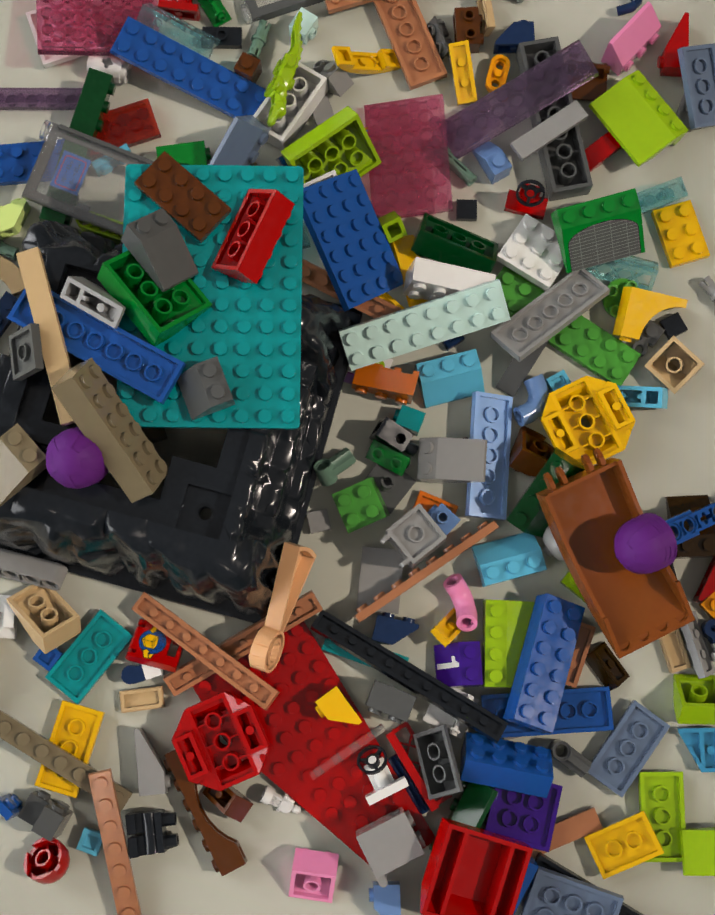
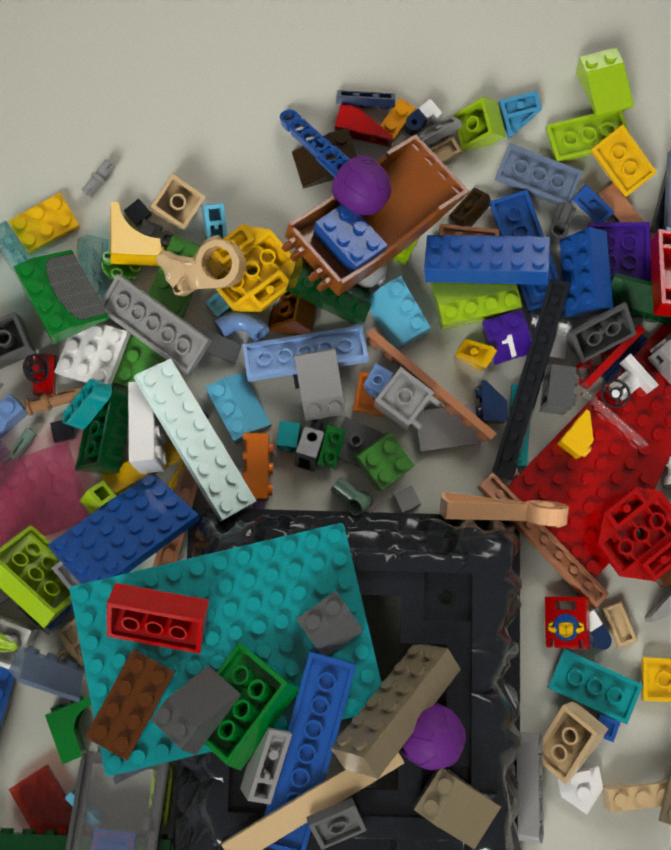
camera: 100 degrees left, 0 degrees up
nougat plate [132,592,280,711] -> none
bright pink cylinder [443,574,478,632] -> none
none -> medium nougat pin [24,386,84,416]
none -> teal beam [62,379,112,430]
none -> tan animal [156,235,247,297]
none -> blue brick [313,205,388,275]
none -> blue plate [571,184,615,223]

